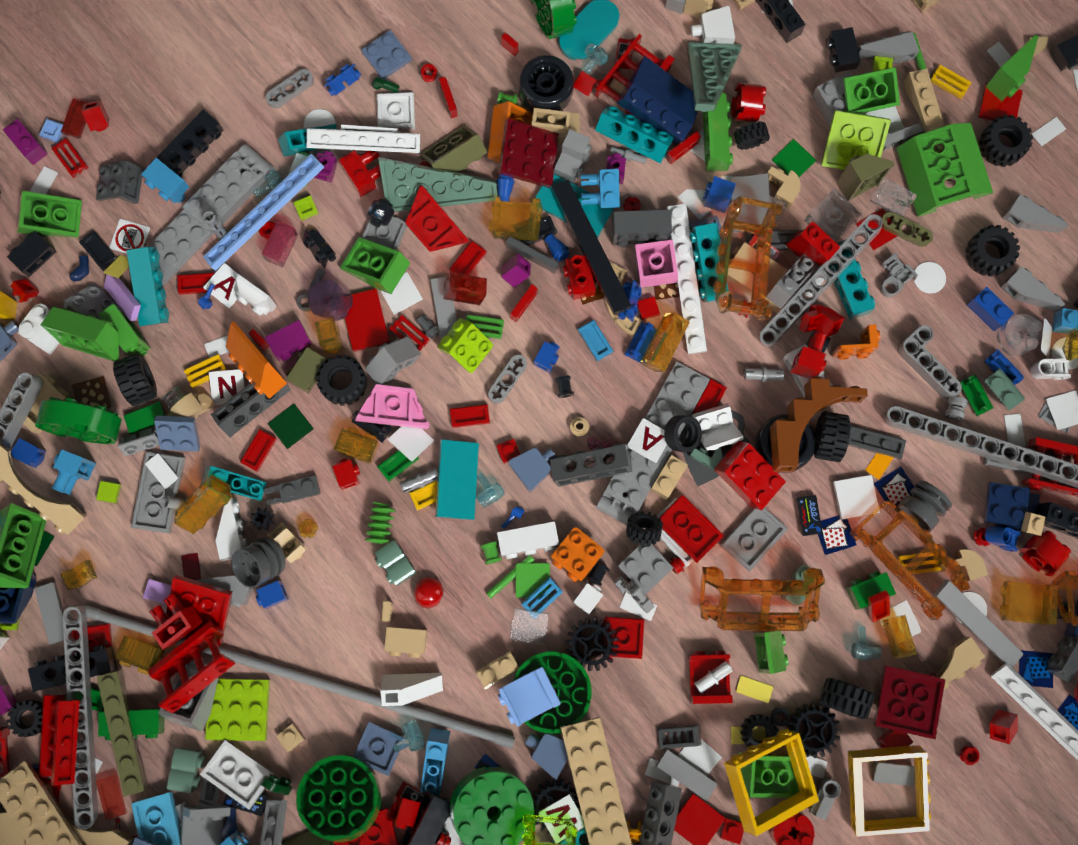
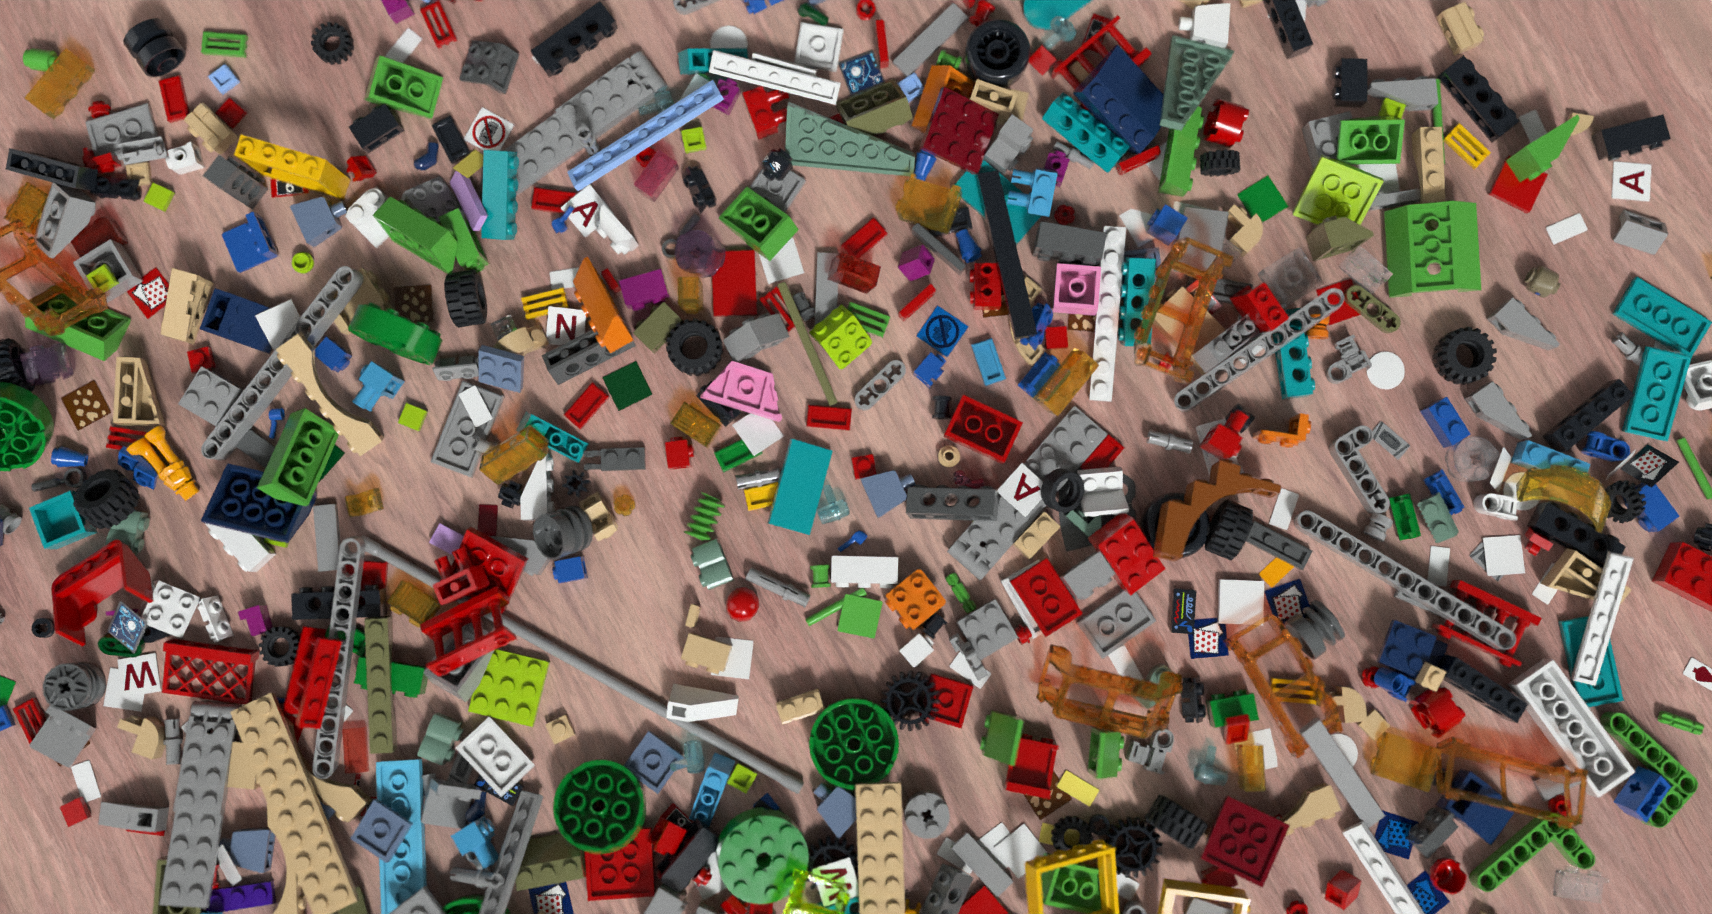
camera: 15 degrees right, 5 degrees up
green tile [124,402,166,434] -> none
dark azure brick [141,158,189,204] -> none
dark green plate [260,774,293,795] -> none
red wing [405,186,469,252] -> none
light blue panel [497,667,561,727] -> none
clear piece [510,608,549,645] -> none
dark azure tile [521,577,563,619] -> none
black tyre [626,511,663,546] -> none
dark grey slope [657,725,702,749] -> none
white axle [695,662,733,693] -> none
red brick [799,305,845,337] -> none
black tyre [979,115,1033,167] -> none
none -> black gear [498,481,524,509]
none -> white sticker [711,637,753,679]
none -> lime plate [727,763,758,794]
none -> light grey pin [745,567,811,608]
none -> olive tile [777,282,838,407]
none -> sticker [838,50,885,96]
none -> light grey tile [893,3,969,77]
none -> light blue tile [897,72,924,103]
none -> light grey brick [904,790,950,839]
none -> clear blue sticker [917,306,968,357]
none -> red brick [943,395,1023,465]
none -> bright green axle [945,572,976,613]
none -> red bush [969,0,995,27]
none -> bright green slope [979,710,1023,766]
none -> white sticker [994,824,1047,878]
none -> reddish brown sticker [1023,770,1072,820]
none -> light grey brick [1059,551,1115,600]
none -> white sticker [1108,645,1143,688]
none -> light grey piece [1126,728,1174,774]
none -> black hinge [1180,677,1206,723]
none -> white sticker [1269,488,1299,530]
none -> orange wheel [1306,314,1330,339]
none -> tan tile [1357,709,1390,741]
none -> sticker [1372,421,1410,460]
none -> black brick [1436,55,1520,143]
none -> dark tan head [1524,266,1561,298]

